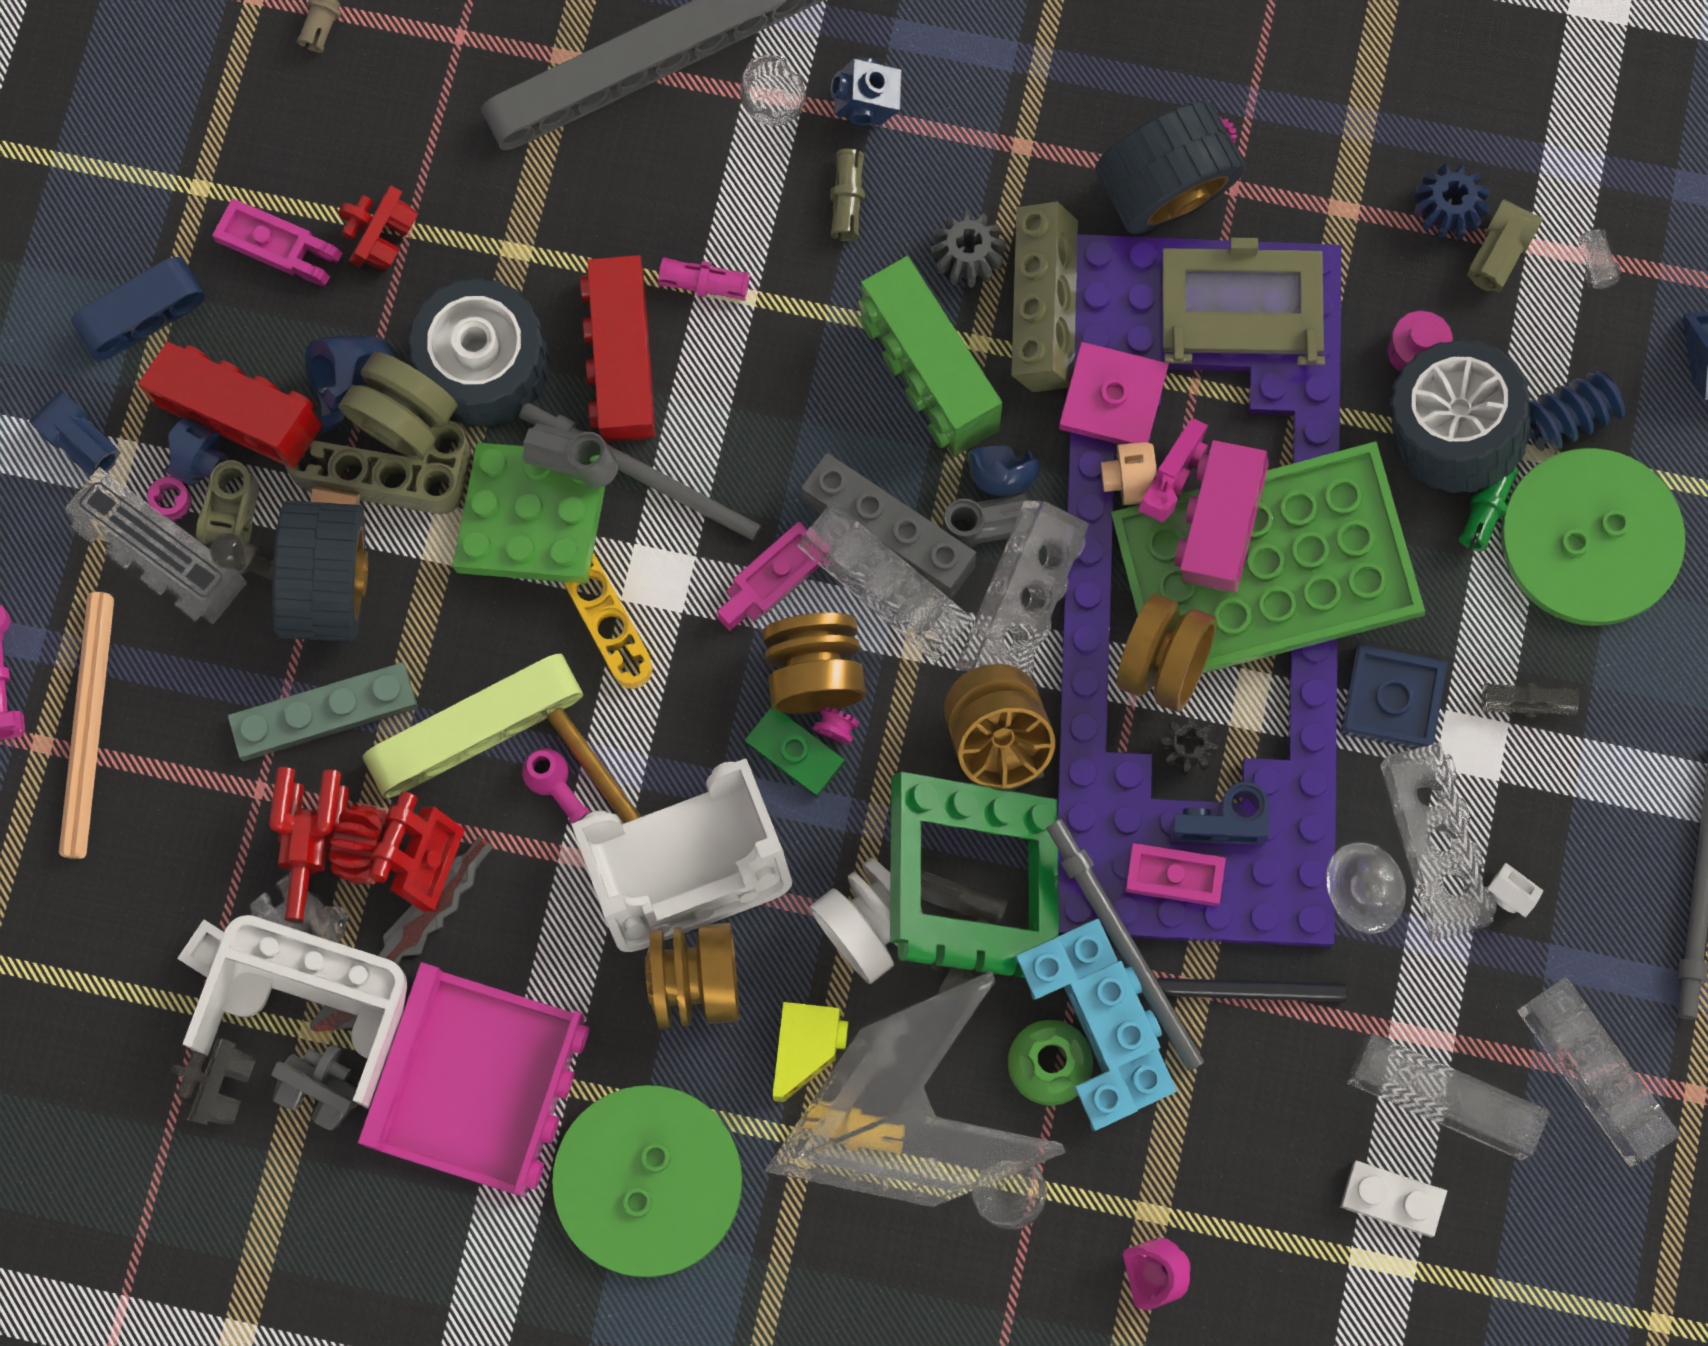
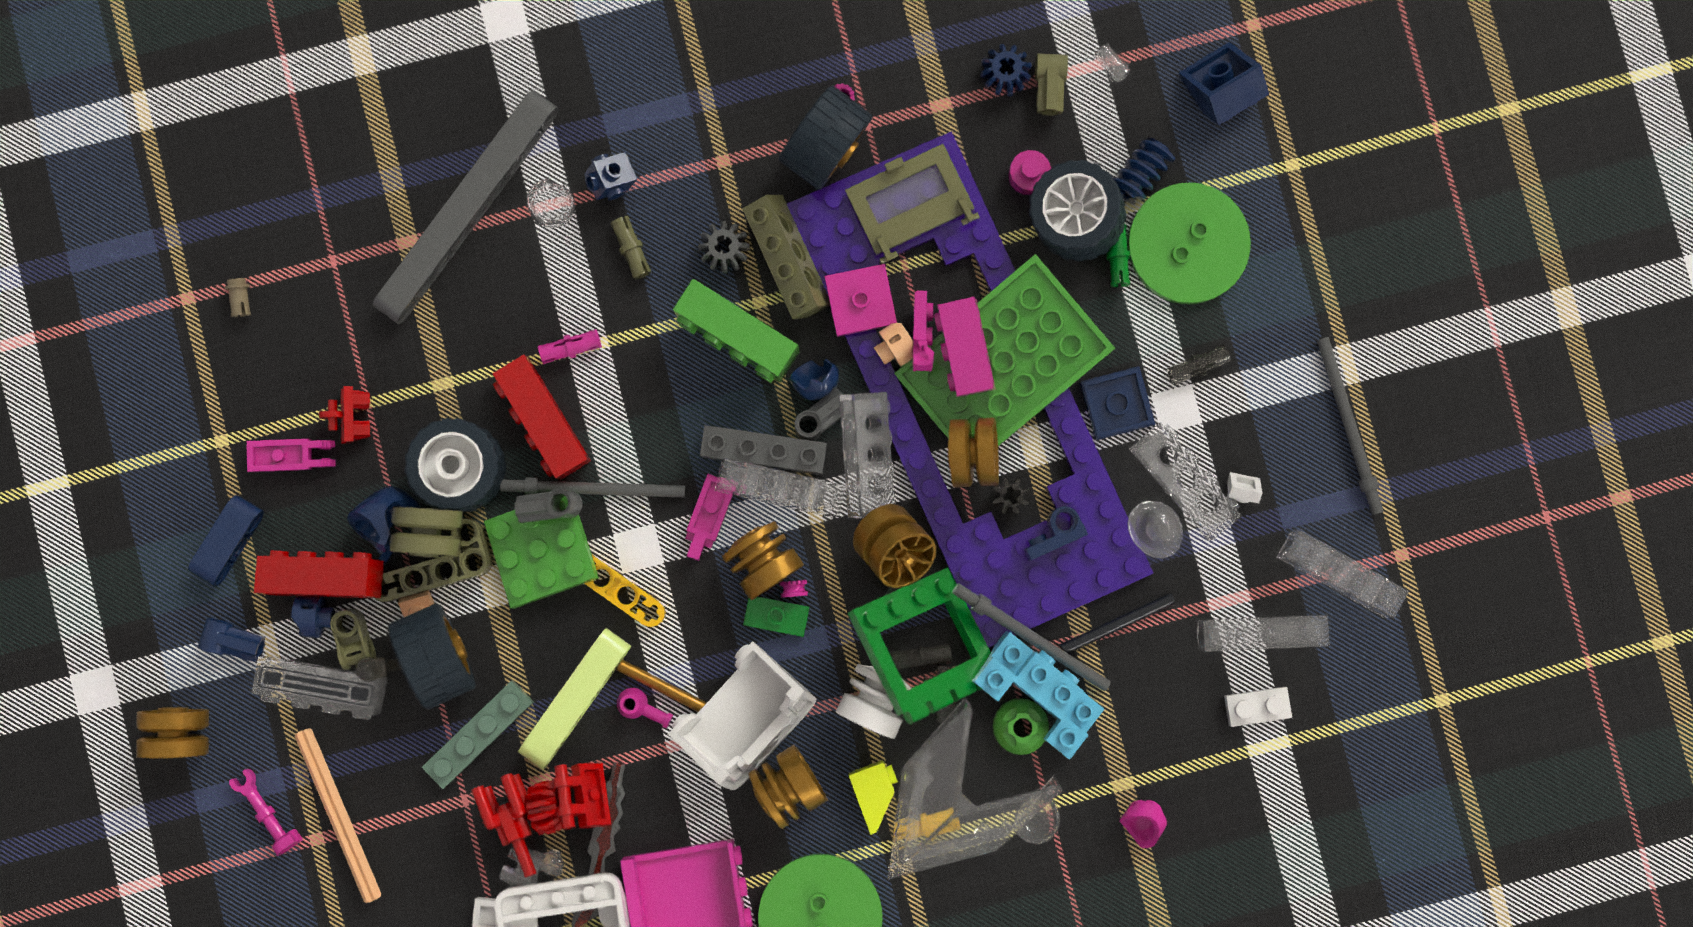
camera: 30 degrees left, 10 degrees up
dark pink bush [147,476,192,521] -> none
dark pink plate [1125,843,1226,907] -> none

